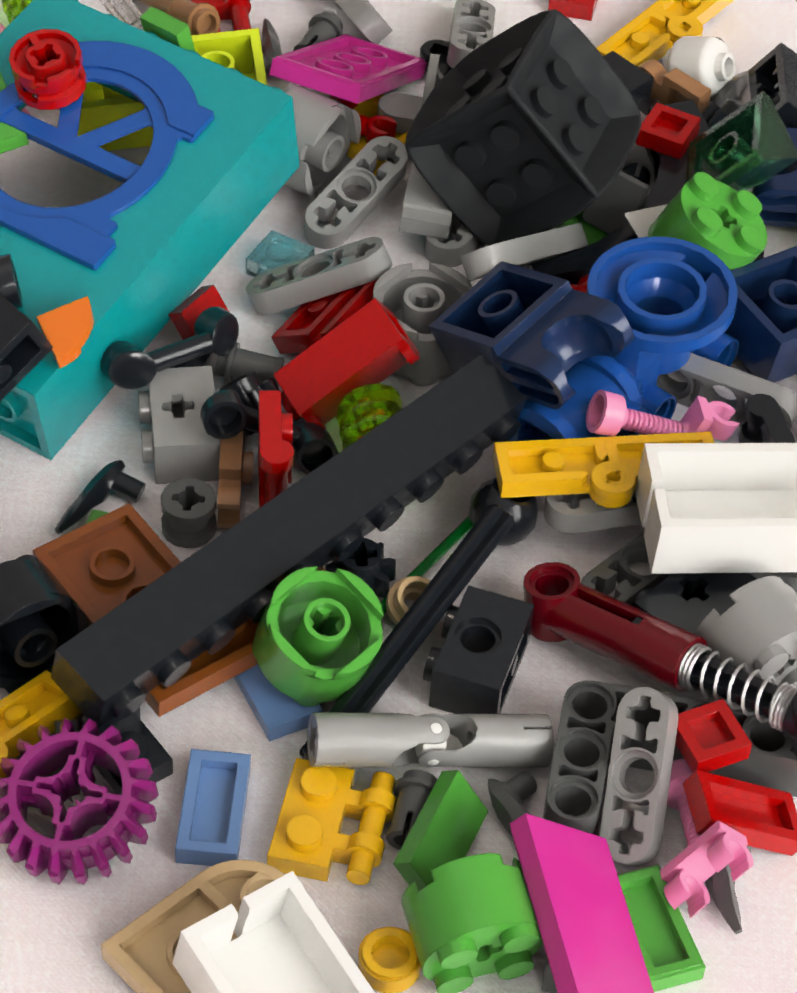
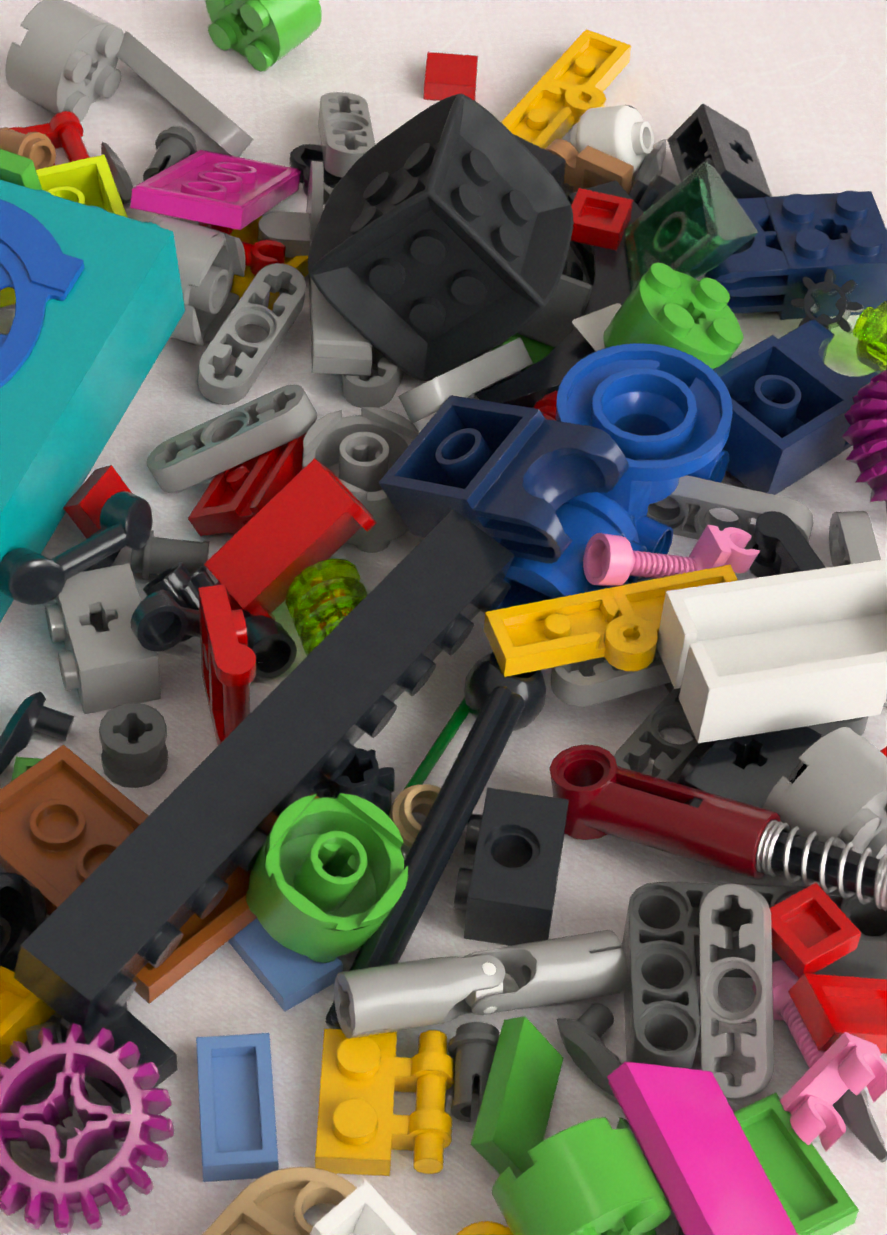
camera: 10 degrees left, 0 degrees up
medium nougat plate [217,430,254,528] -> none
clear light blue plate [246,230,315,277] -> none

